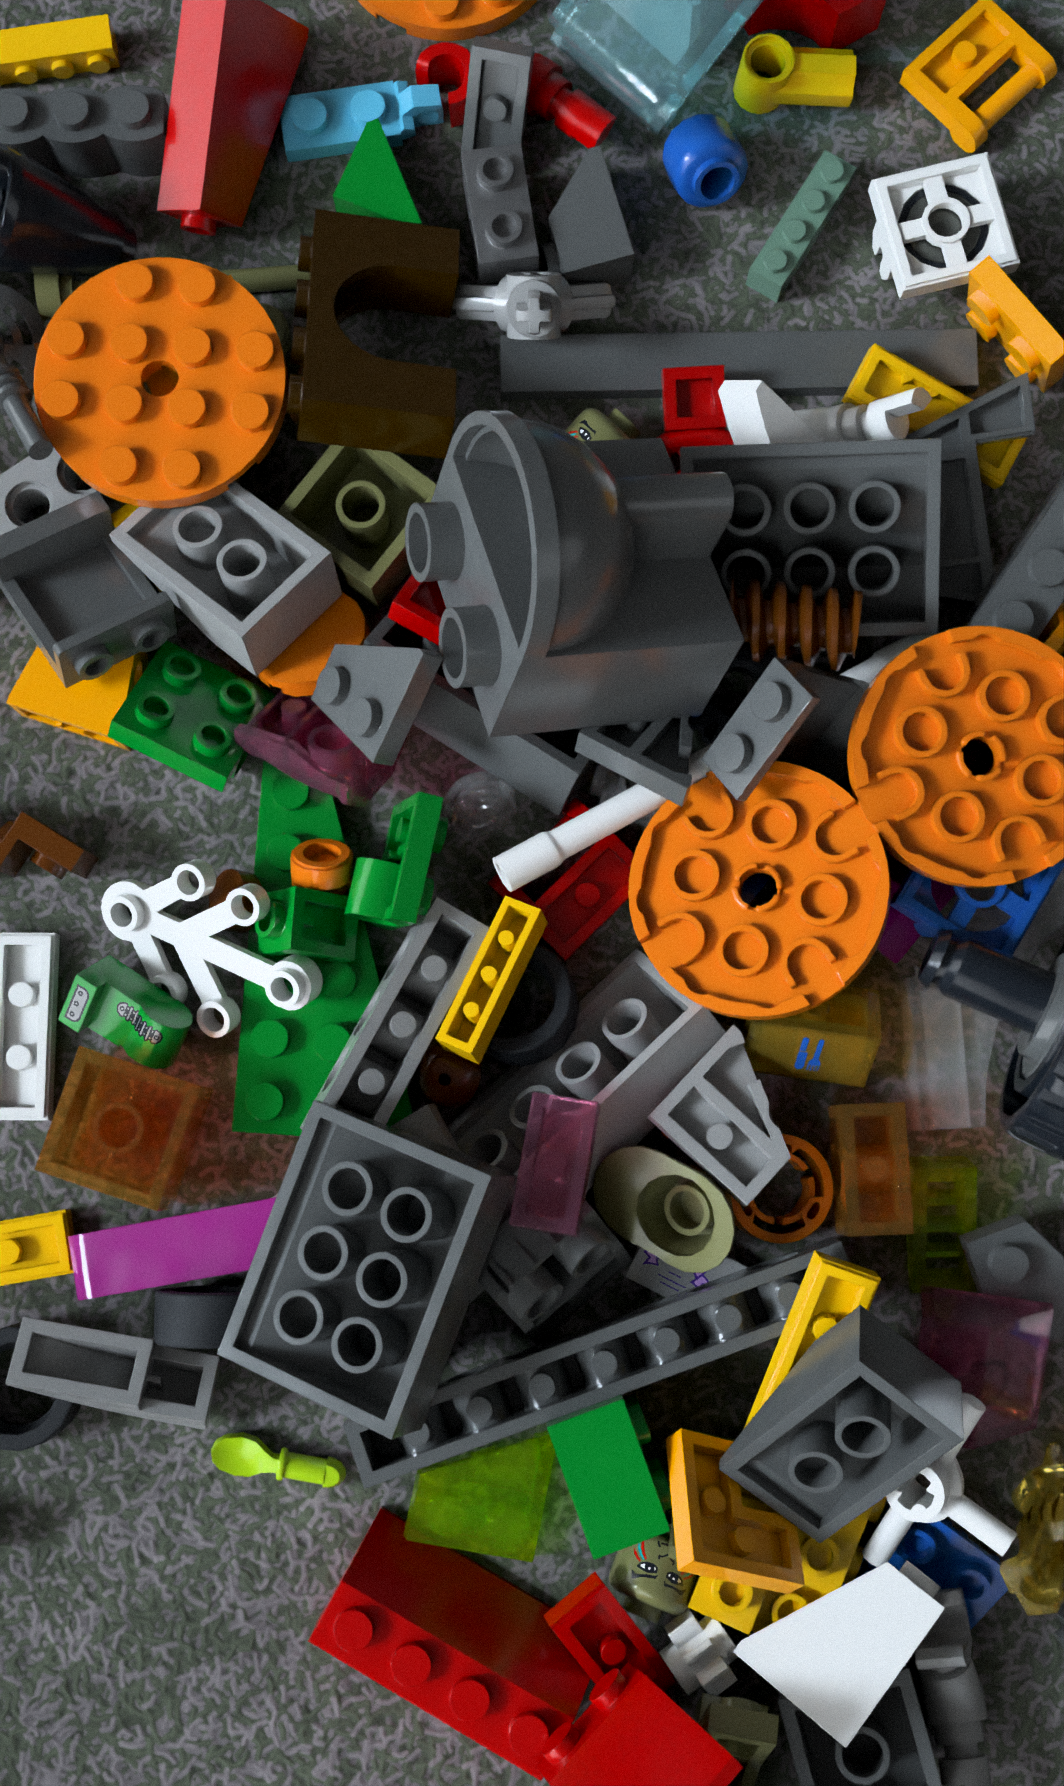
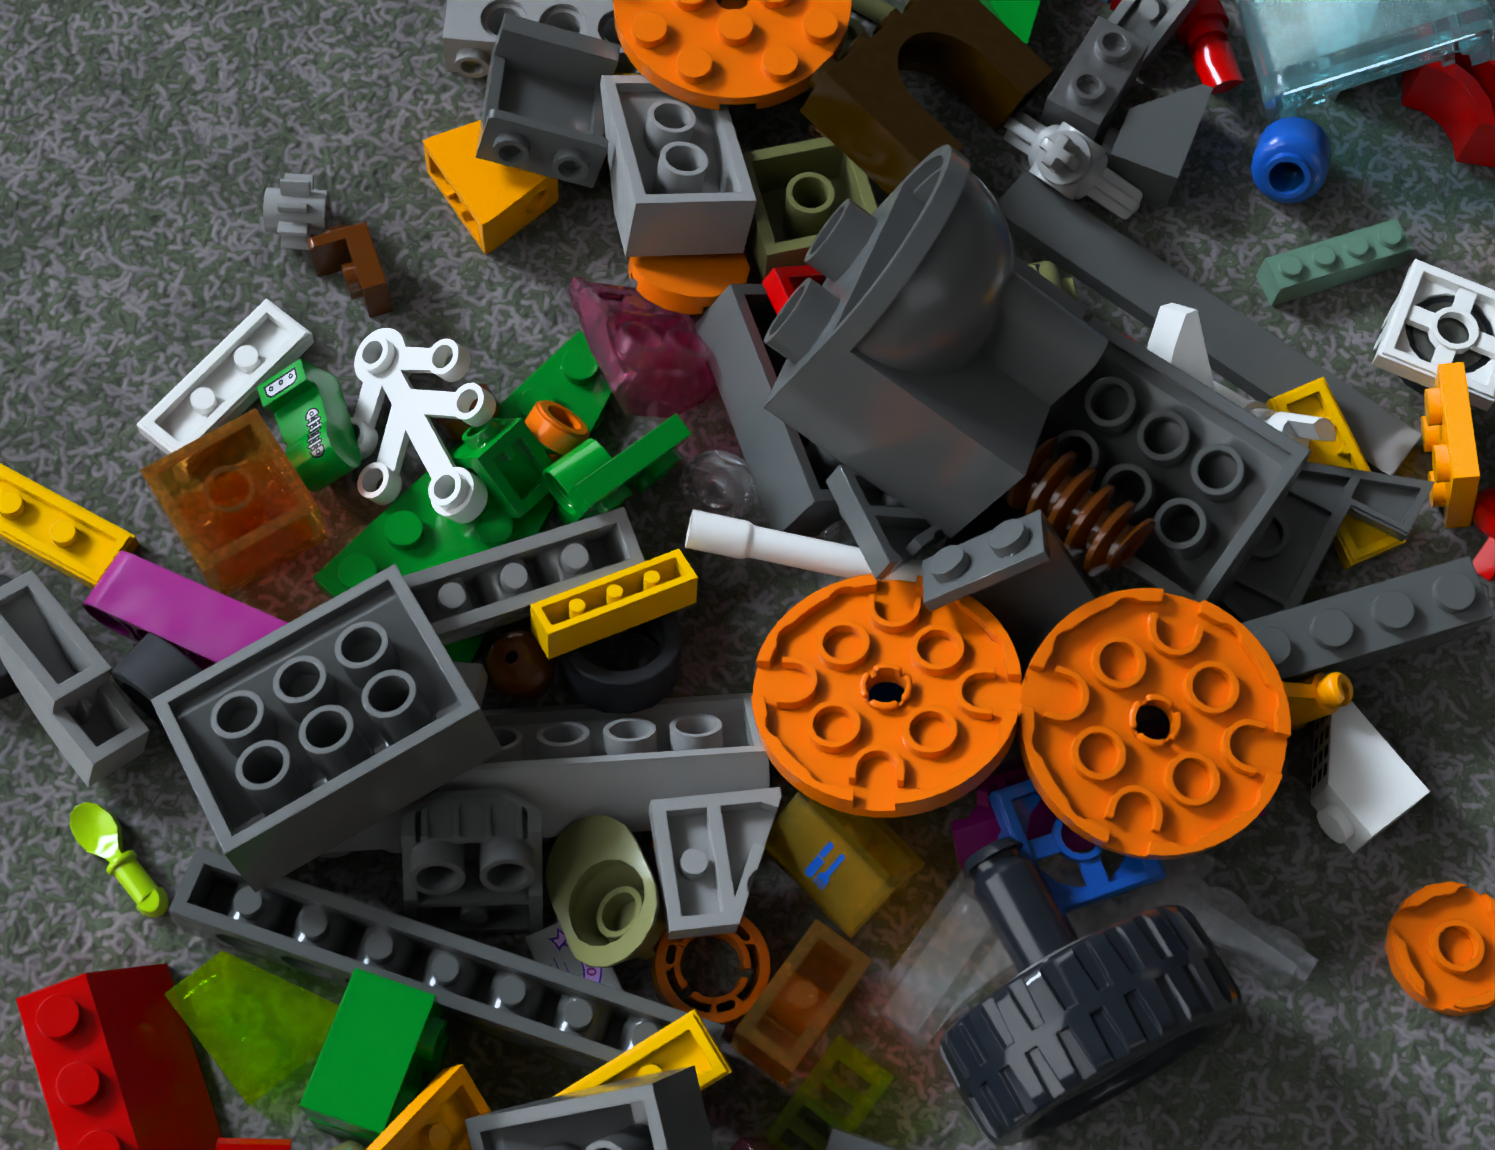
camera: 30 degrees right, 15 degrees down
green plate [108,641,276,792] -> none
dark grey wing [311,644,444,766] -> none
red plate [487,798,634,963] -> none
clear pink plate [509,1092,601,1238] -> none
red plate [661,365,726,432] -> none
yellow piece [733,33,856,114] -> none

